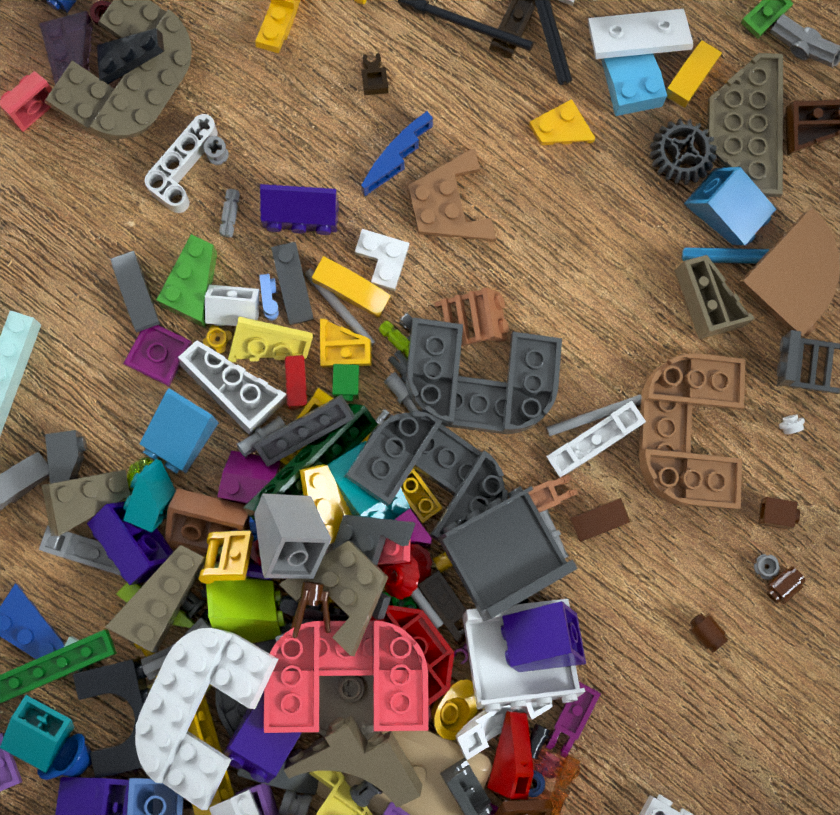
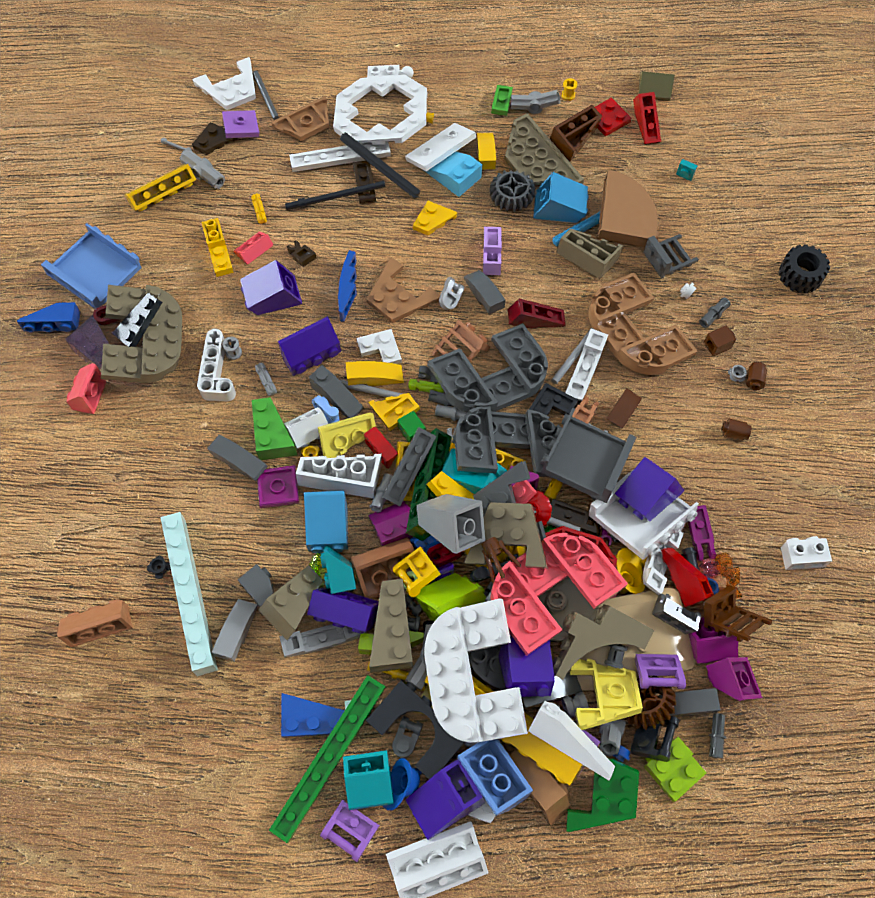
camera: 35 degrees left, 15 degrees down
none -> coral slope [234,231,273,264]
none -> slope [240,260,302,315]
none -> dark grey plate [392,716,423,758]
none -> light grey plate [439,277,464,310]
none -> dark grey slope [464,270,505,314]
none -> lavender slope [483,227,502,275]
none -> dark red slope [507,298,566,328]
none -> black plate [529,383,578,416]
none -> dark grey pin [699,297,731,328]

